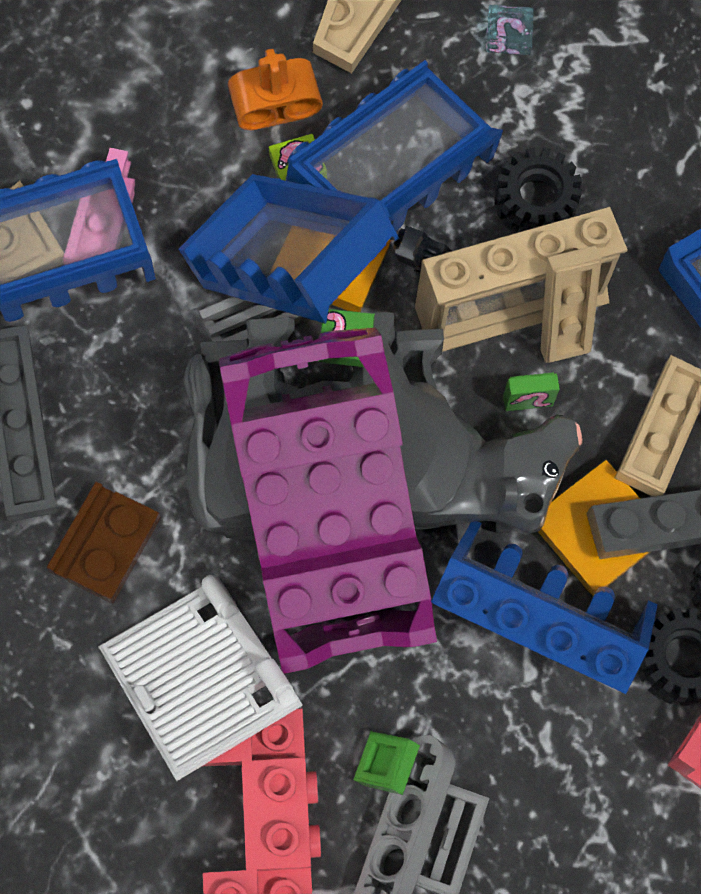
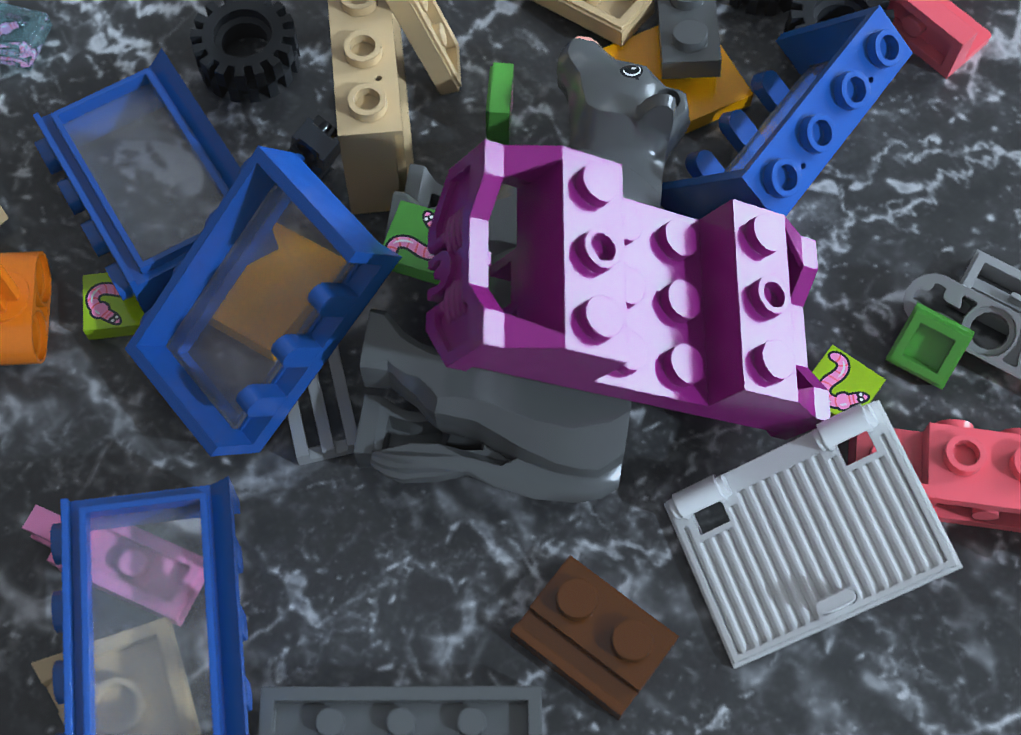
camera: 75 degrees left, 5 degrees down
none -> tile [812,345,886,417]

